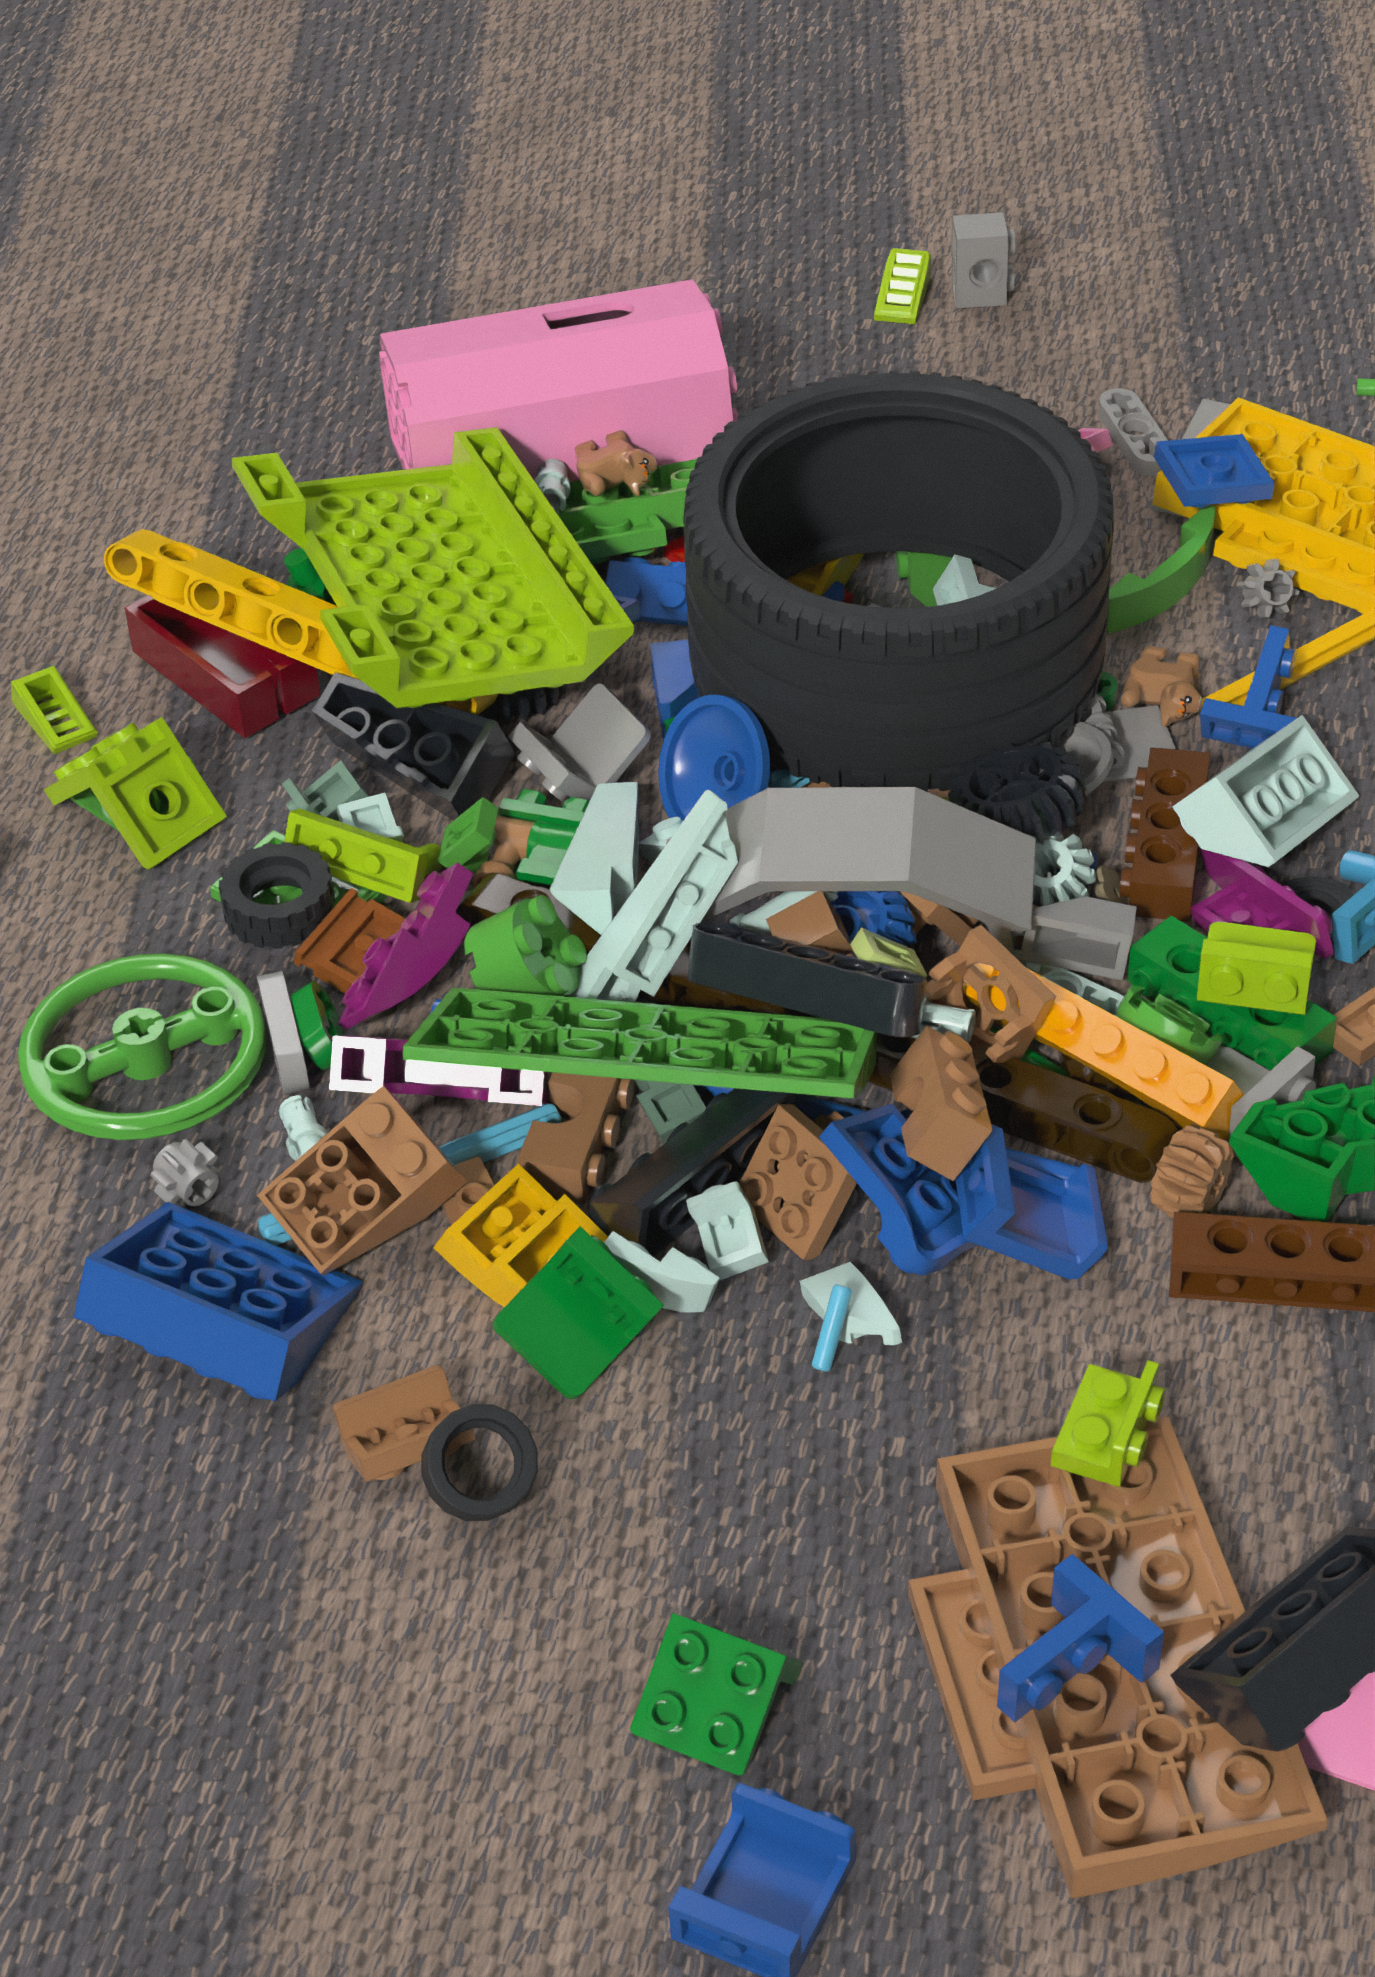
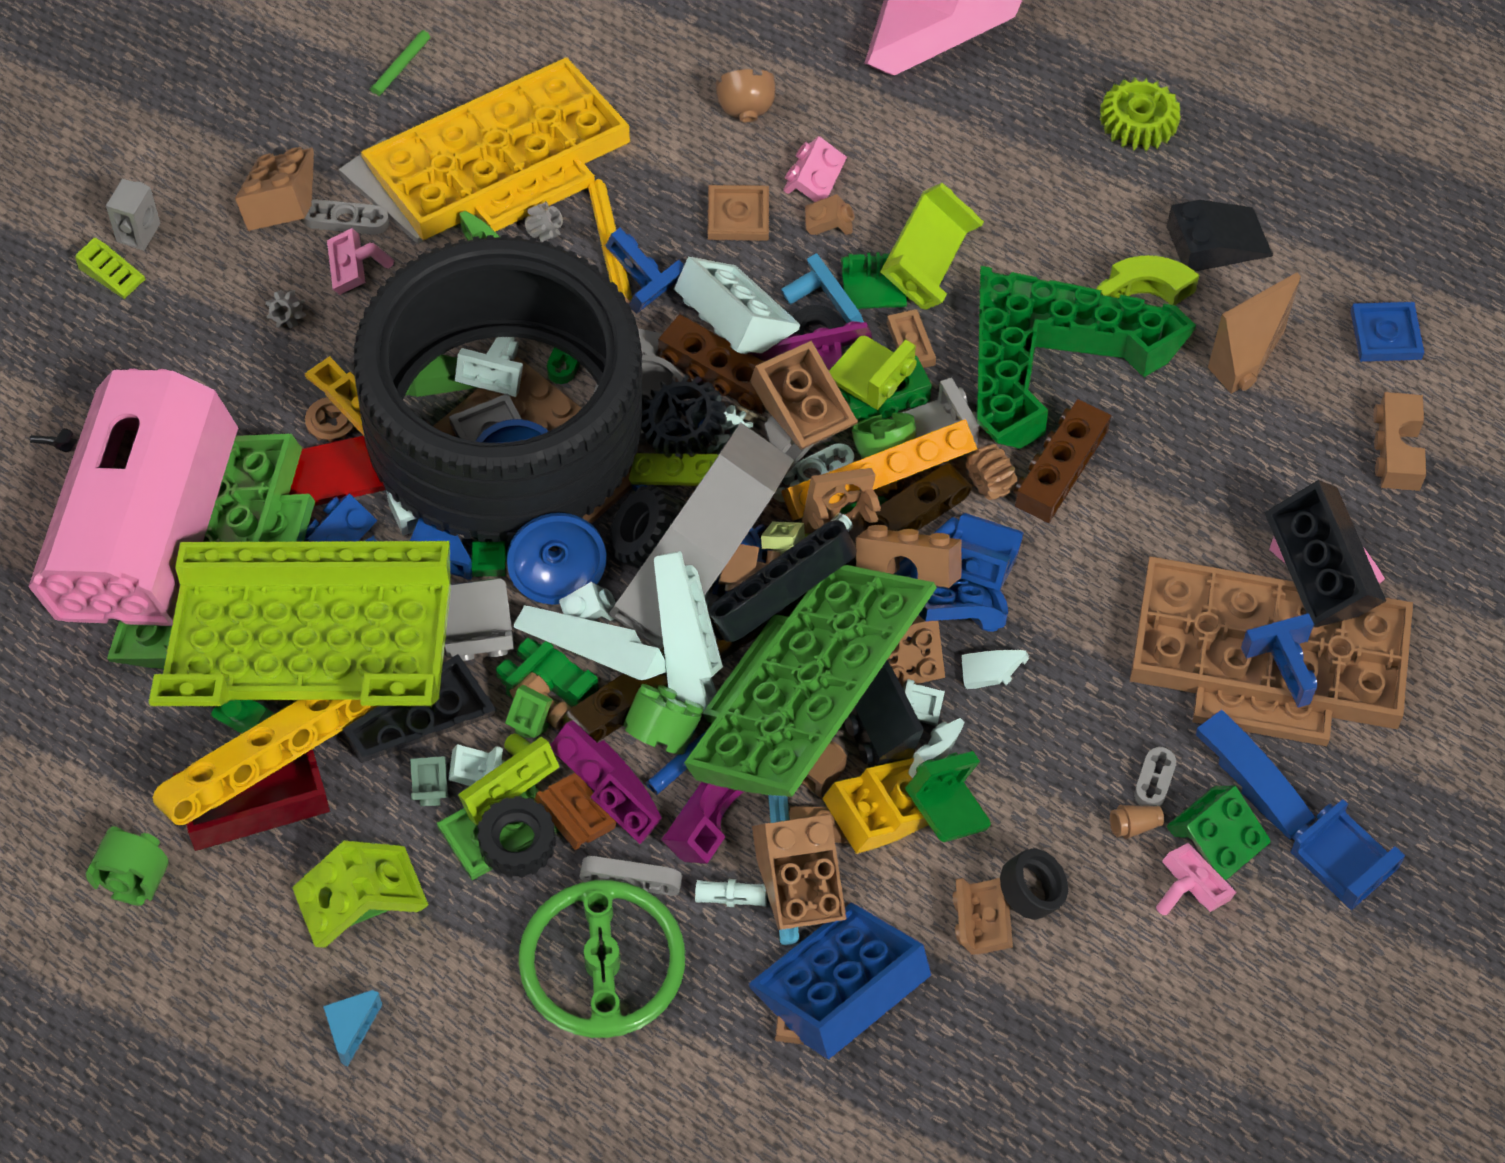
camera: 70 degrees left, 15 degrees up
lime slope [11,666,98,755] -> none
light grey gear [150,1139,221,1207] -> none
green beam [290,981,344,1070] -> none
light aqua pin [535,458,570,515] -> none
medium nougat animal [575,430,657,497] -> none
medium azure piece [812,1284,852,1372] -> none
lime bracket [1051,1360,1166,1487] -> none
blue plate [1154,434,1274,508] -> none
none -> bright green brick [86,826,169,906]
none -> medium nougat slope [235,147,314,231]
none -> medium nougat slope [750,341,858,450]
none -> medium nougat cone [1110,805,1164,839]
none -> light grey beam [1134,747,1176,806]
none -> bright pink plate [1156,843,1236,915]
none -> blue slope [1196,709,1315,840]

